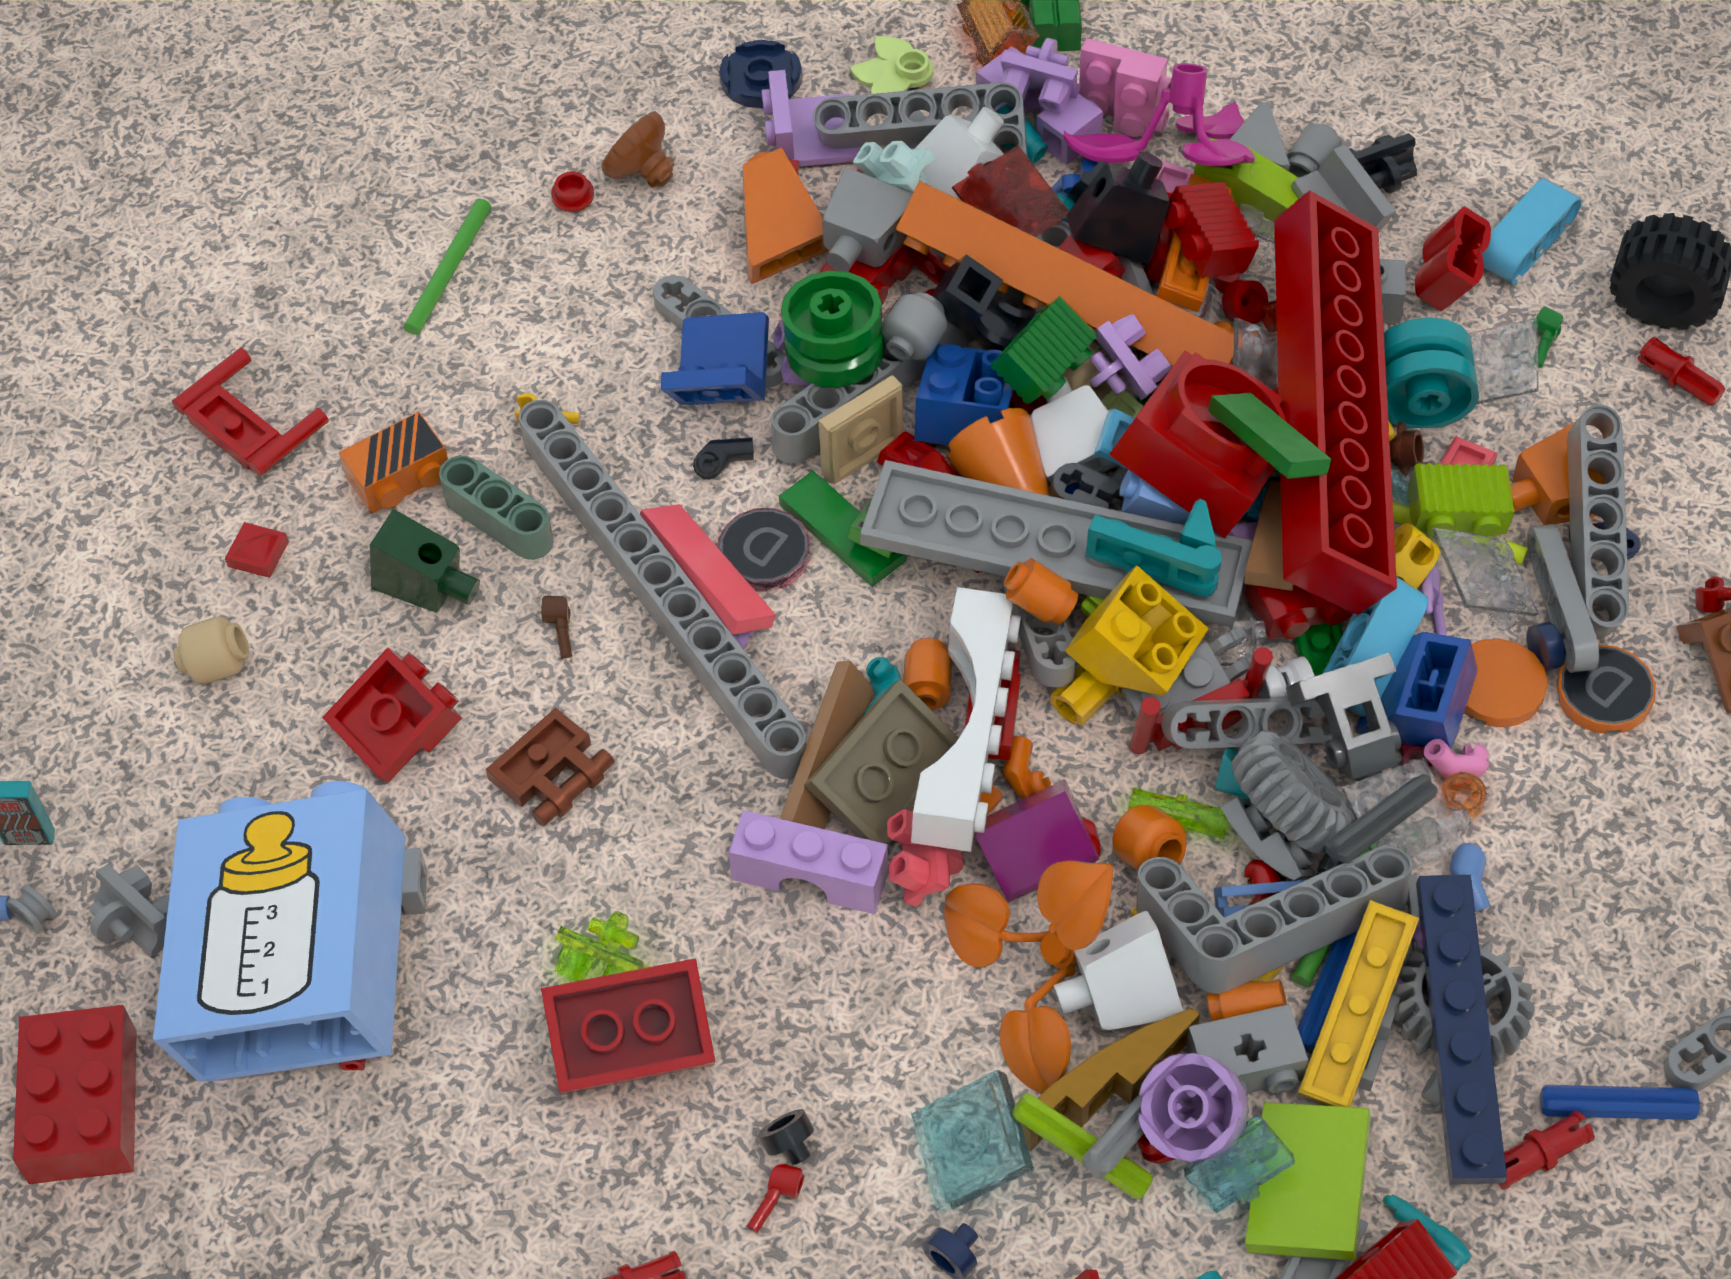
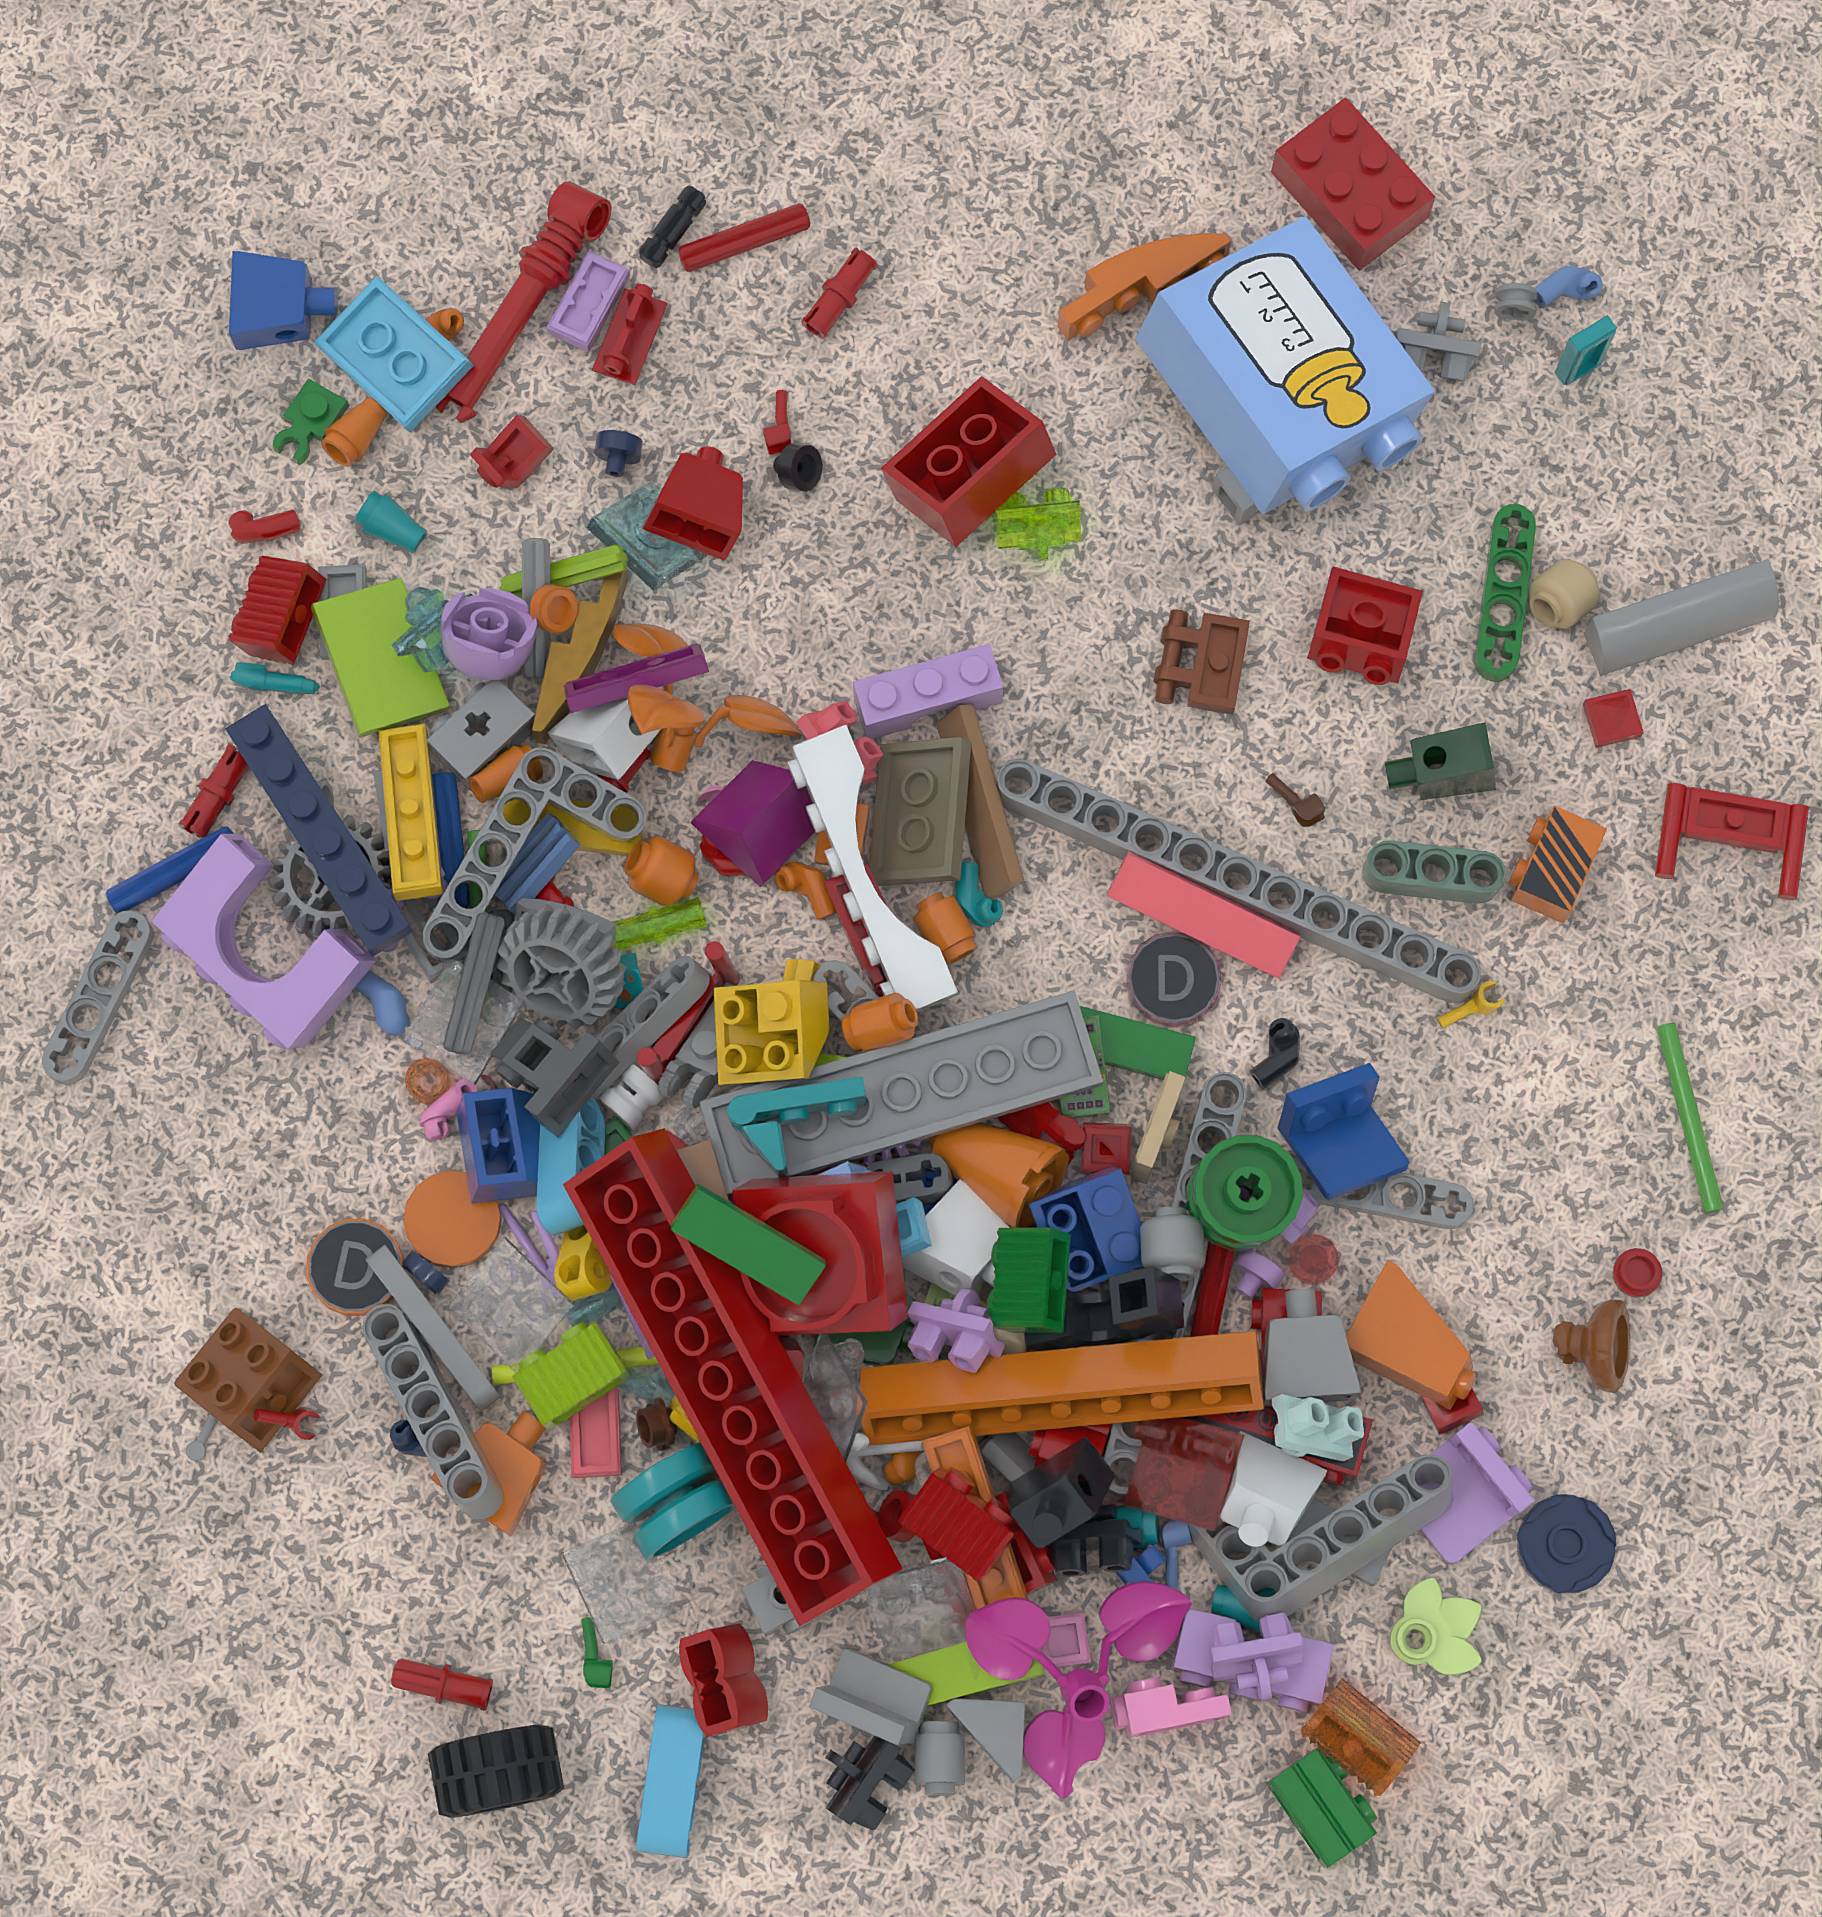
camera: 145 degrees right, 20 degrees up
none -> lavender arch [151,834,377,1049]
none -> orange tile [529,584,579,633]
none -> magenta tile [564,643,709,713]
none -> red torso [642,446,743,561]
none -> orange slope [1057,233,1231,341]
none -> green beam [1474,504,1536,682]
none -> light grey brick [1584,559,1779,676]

